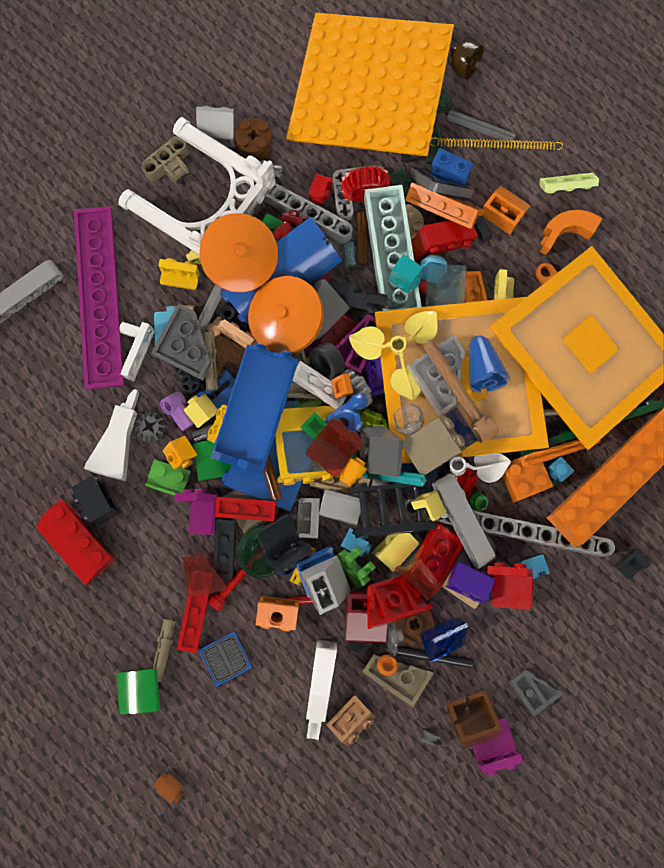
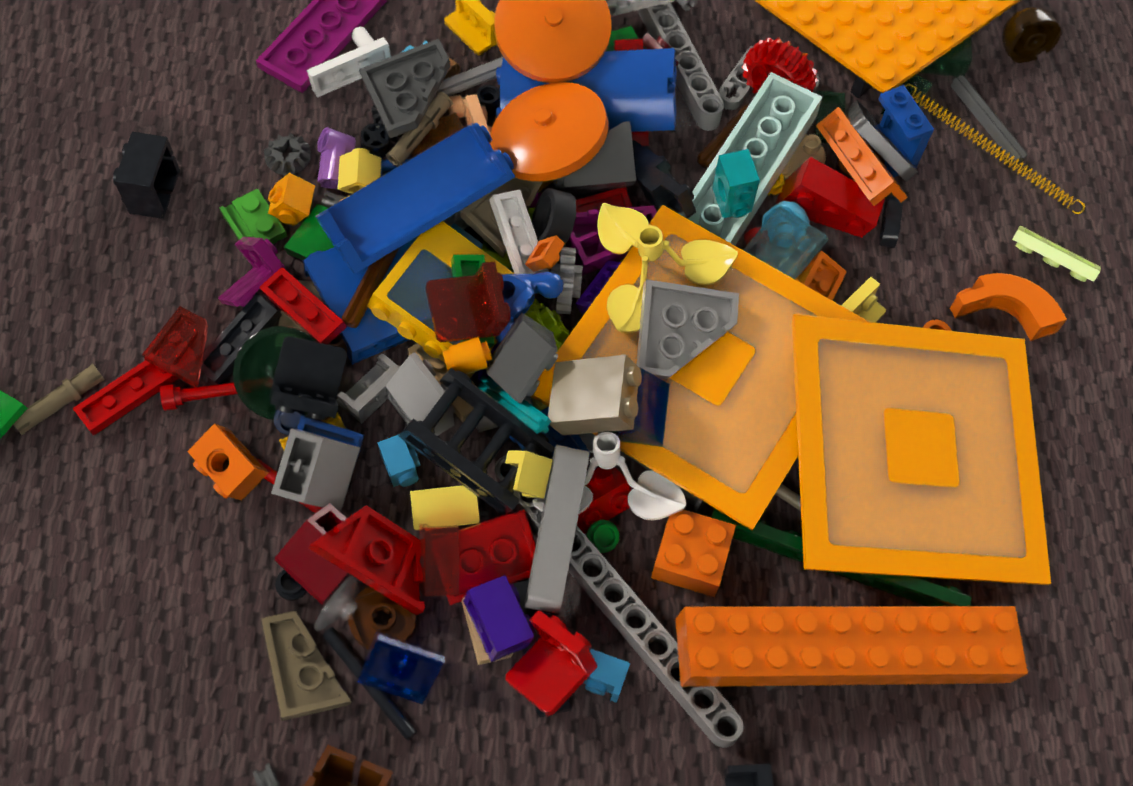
camera: 40 degrees right, 15 degrees down
red slope [36,499,116,586] -> none
white piece [84,389,139,481] -> none
tile [199,631,253,687] -> none
white piece [306,639,337,740] -> none
red brick [309,174,333,206] -> none
medium nougat bracket [327,695,376,746] -> none
bright green plate [337,546,376,589] -> none
clear light blue pin [342,243,357,267] -> none
orange plate [377,655,398,676] -> none
clear hair [393,404,425,435] -> none
medium nougat piece [422,339,499,443] -> none
blue cone [469,336,510,392] -> none
orange slope [482,186,531,235] -> none
orange axle [520,439,601,467] -> none
dark azure brick [545,457,574,486] -> none

